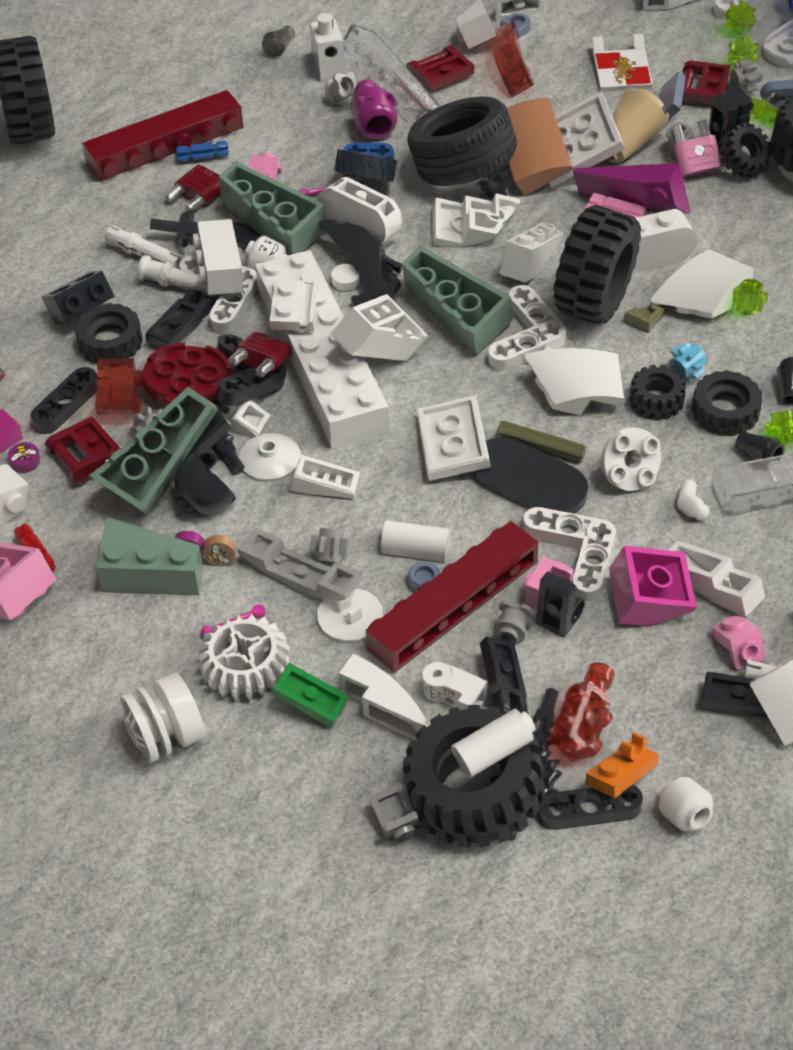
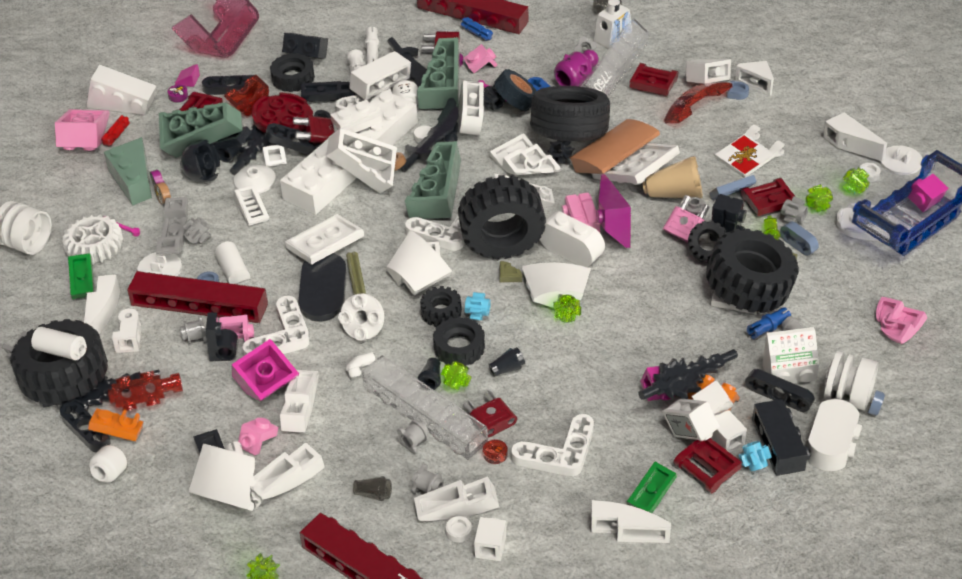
camera: 55 degrees right, 5 degrees down
black hinge [479,636,529,714] -> none

